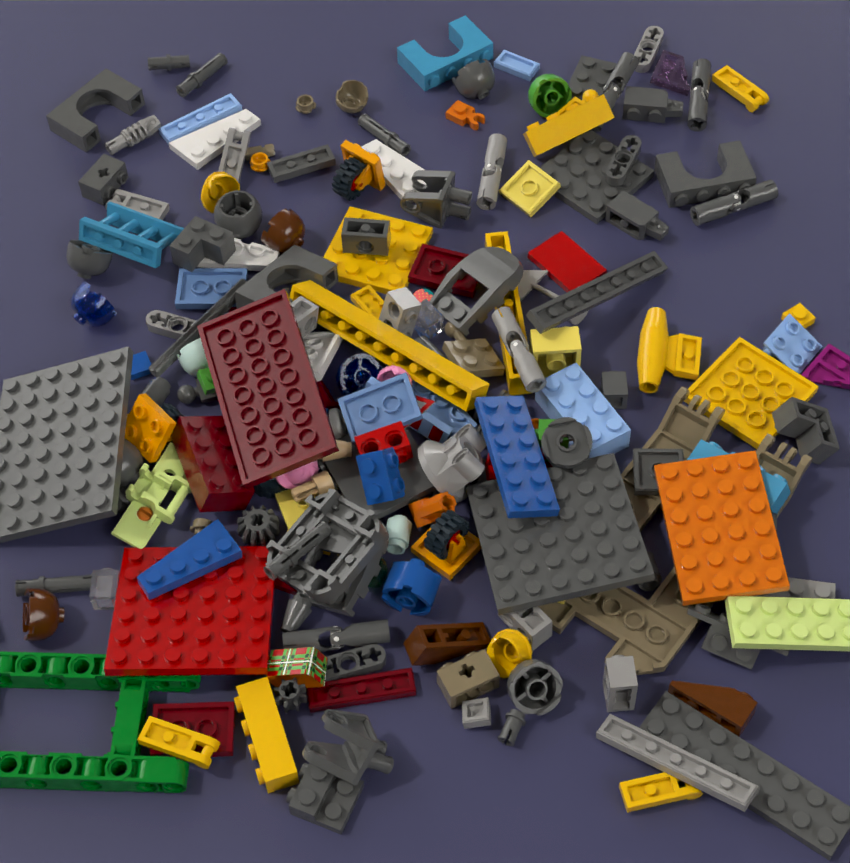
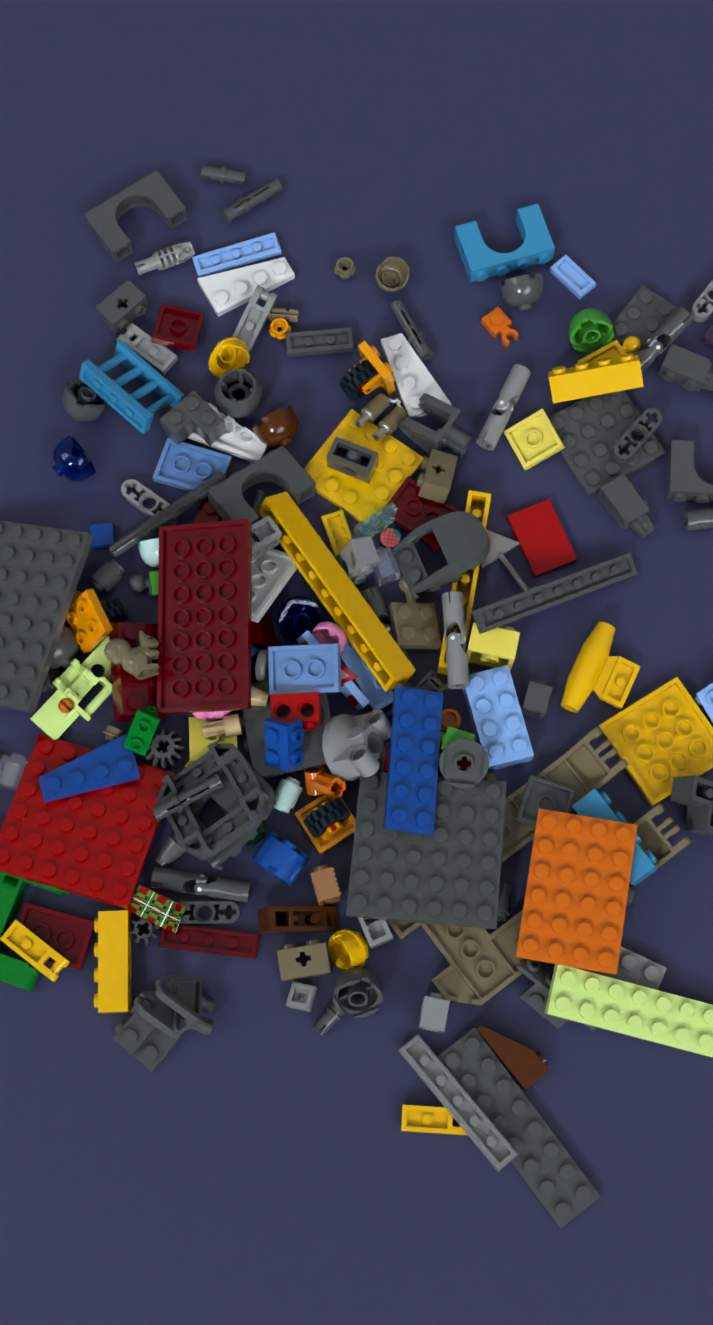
camera: 15 degrees right, 20 degrees up
none -> dark tan animal [104,630,160,680]
none -> green hinge [123,706,160,756]
none -> dark red tile [151,304,205,352]
none -> medium nougat brick [310,864,342,906]
none -> clear light blue plate [351,502,398,540]
none -> dark tan piece [355,393,408,441]
none -> dark tan brick [416,448,458,504]

